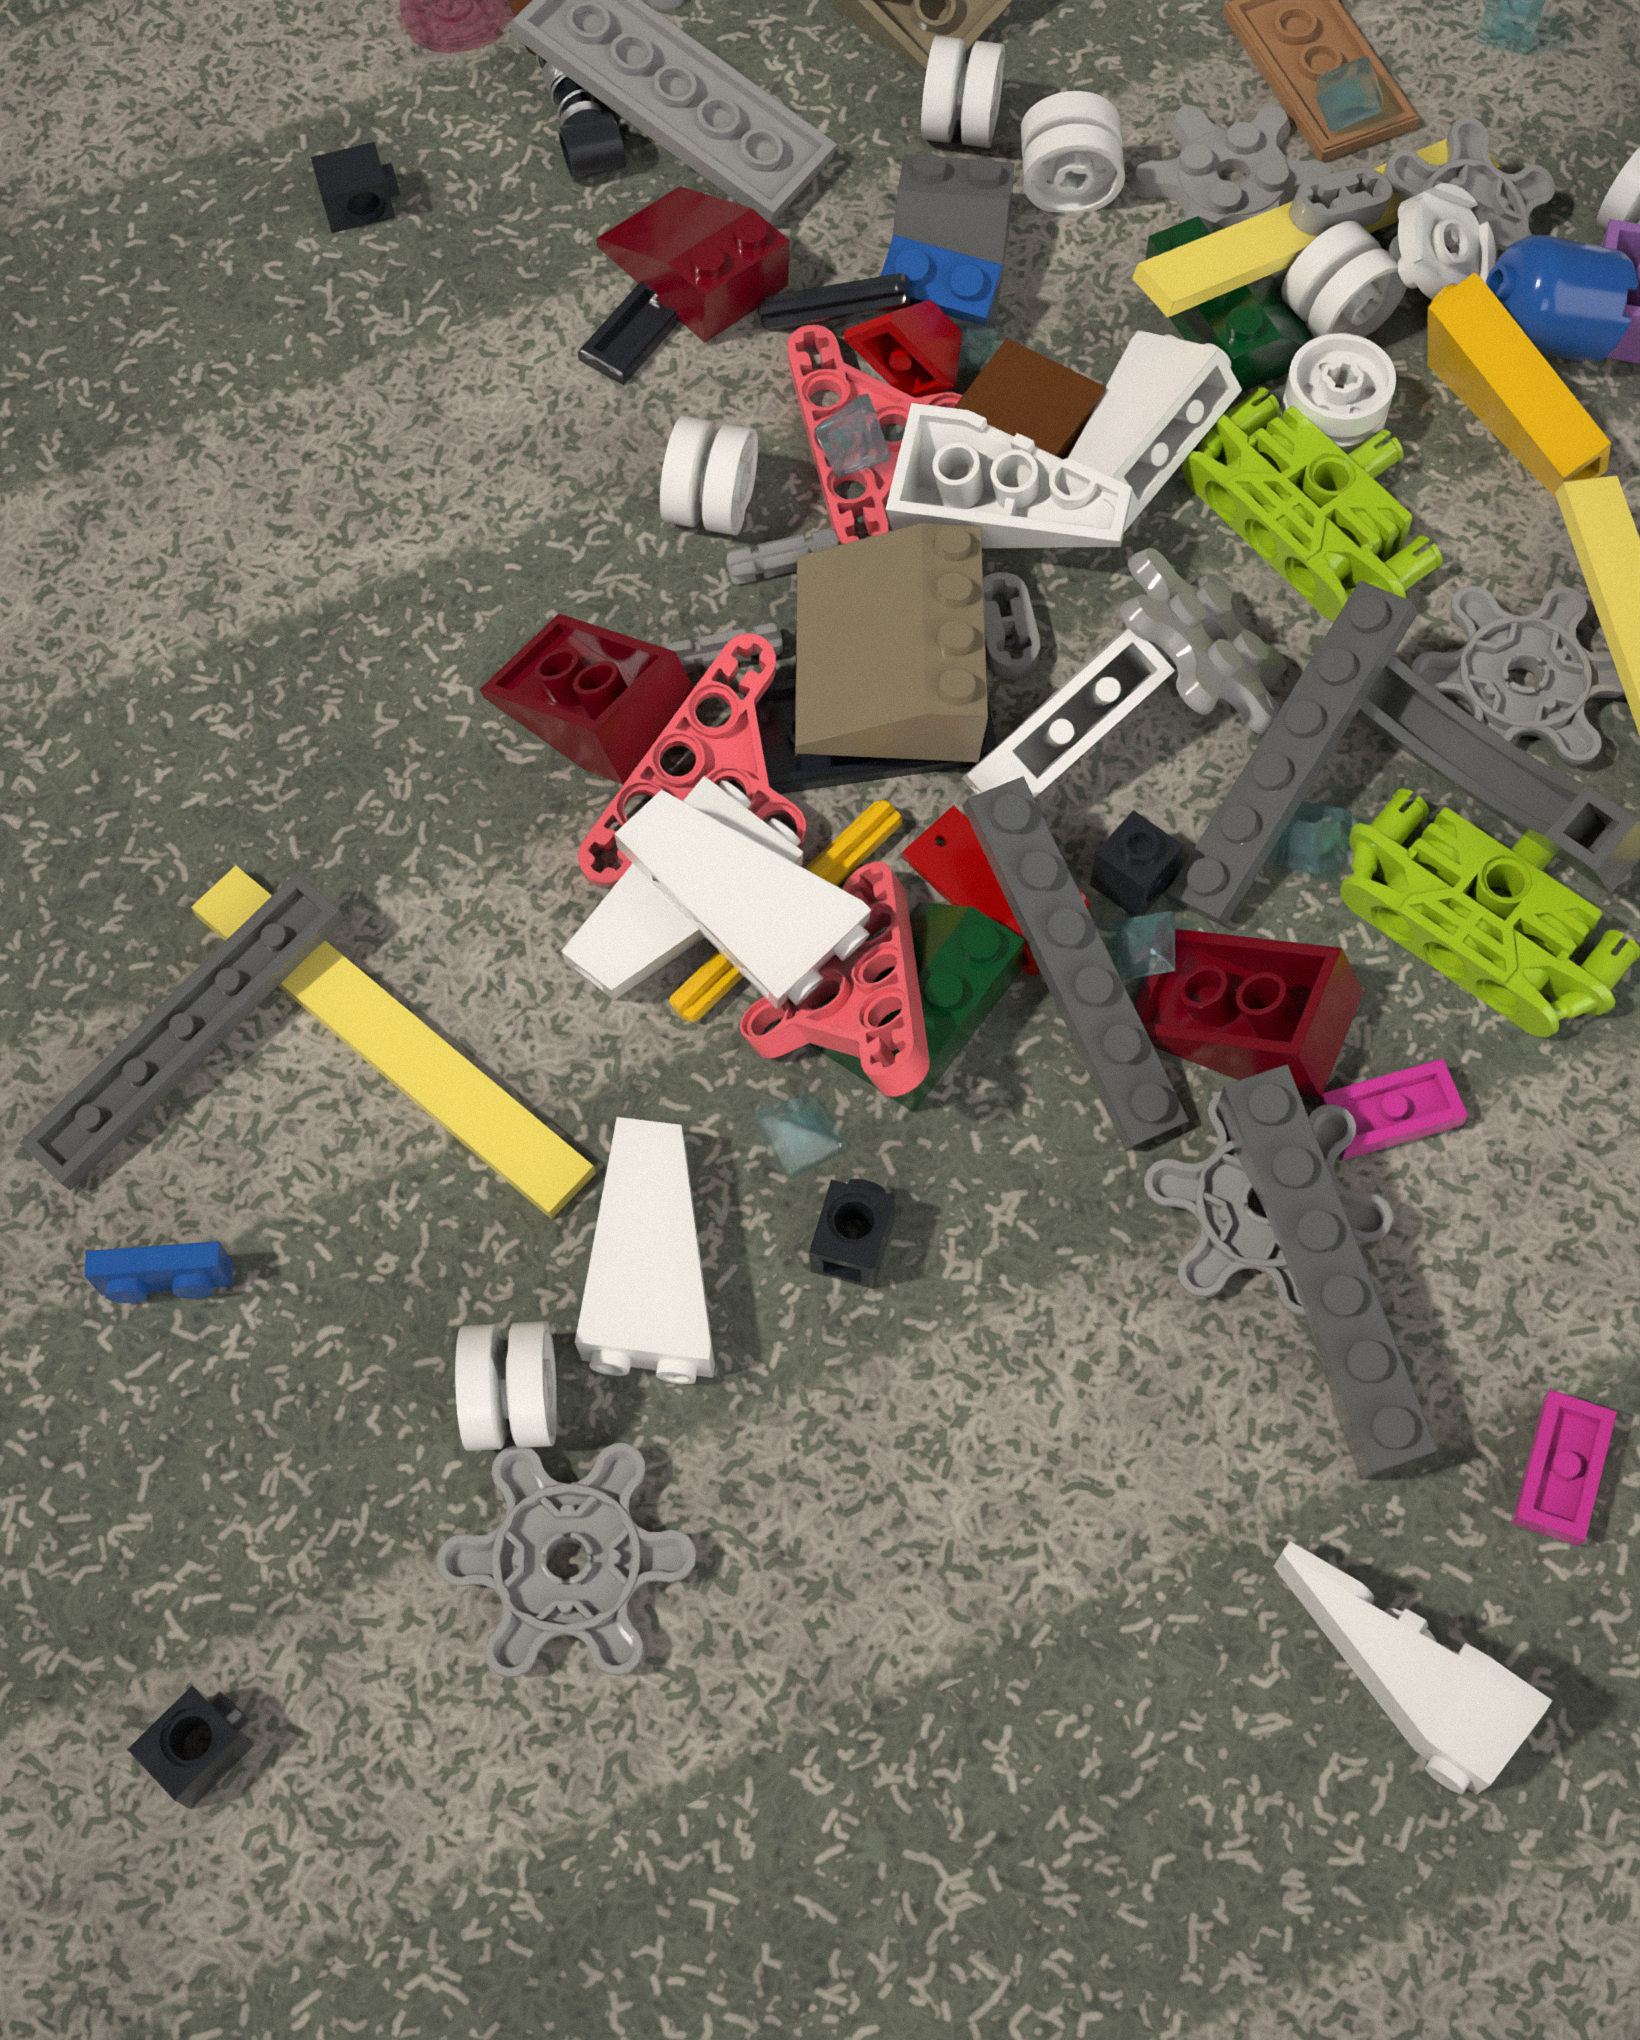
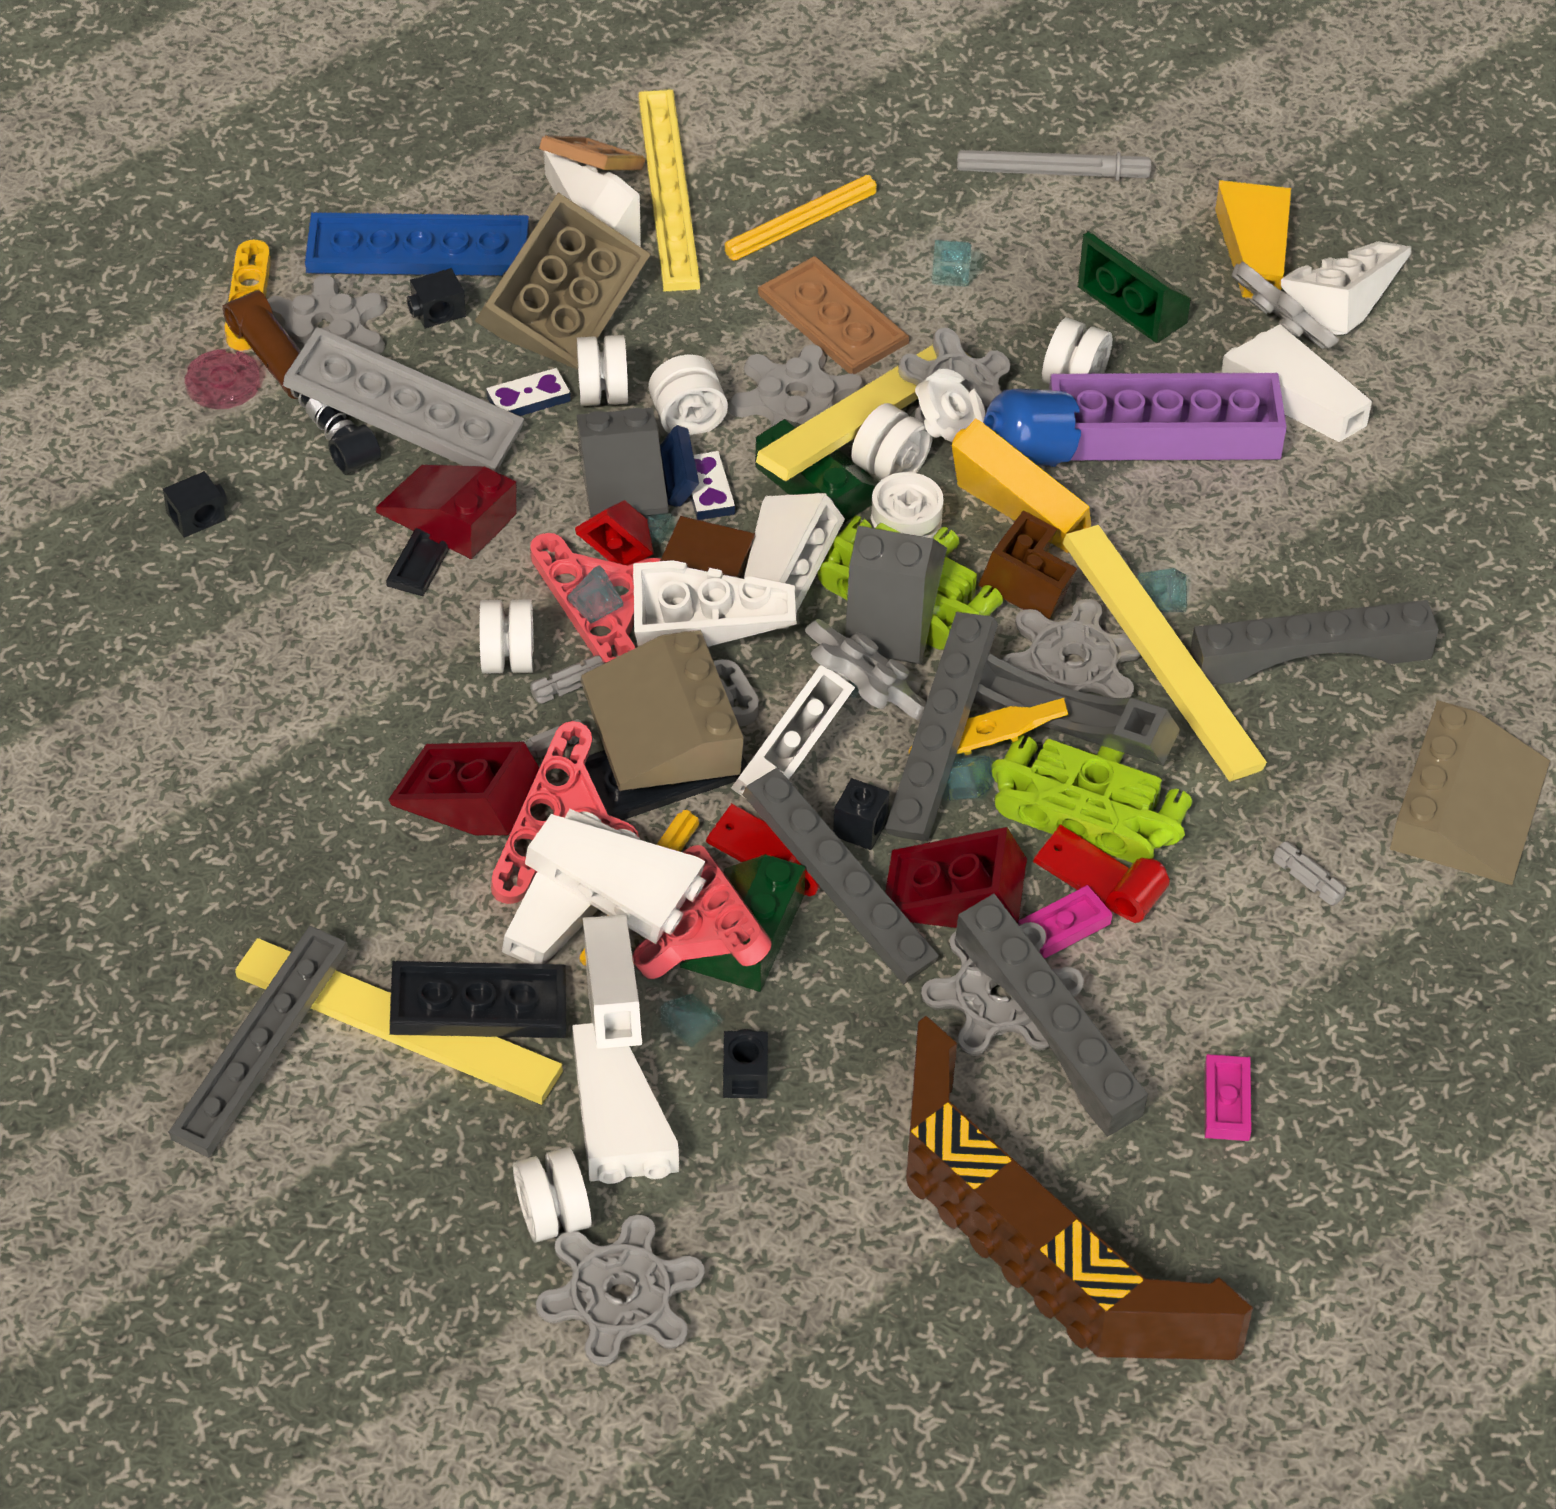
camera: 20 degrees left, 15 degrees down
blue plate [85,1241,233,1303] -> none
black brick [127,1686,254,1809] -> none
black axle [758,273,914,330] -> none
blue plate [881,235,1003,326] -> none
clear light blue slope [1112,911,1175,980] -> none
white wedge [1273,1541,1552,1795] -> none
light grey beam [1289,167,1393,237] -> none
clear light blue slope [1316,56,1383,132] -> none
none -> black tile [389,961,566,1038]
none -> tile [486,368,571,416]
none -> white slope [583,914,642,1049]
none -> dark blue tile [660,425,699,507]
none -> tile [690,451,735,520]
none -> dark grey slope [845,526,947,665]
none -> reddish brown slope [906,1016,1253,1360]
none -> yellow piece [909,698,1069,755]
none -> reddish brown brick [979,510,1077,620]
none -> red door [1033,824,1170,923]

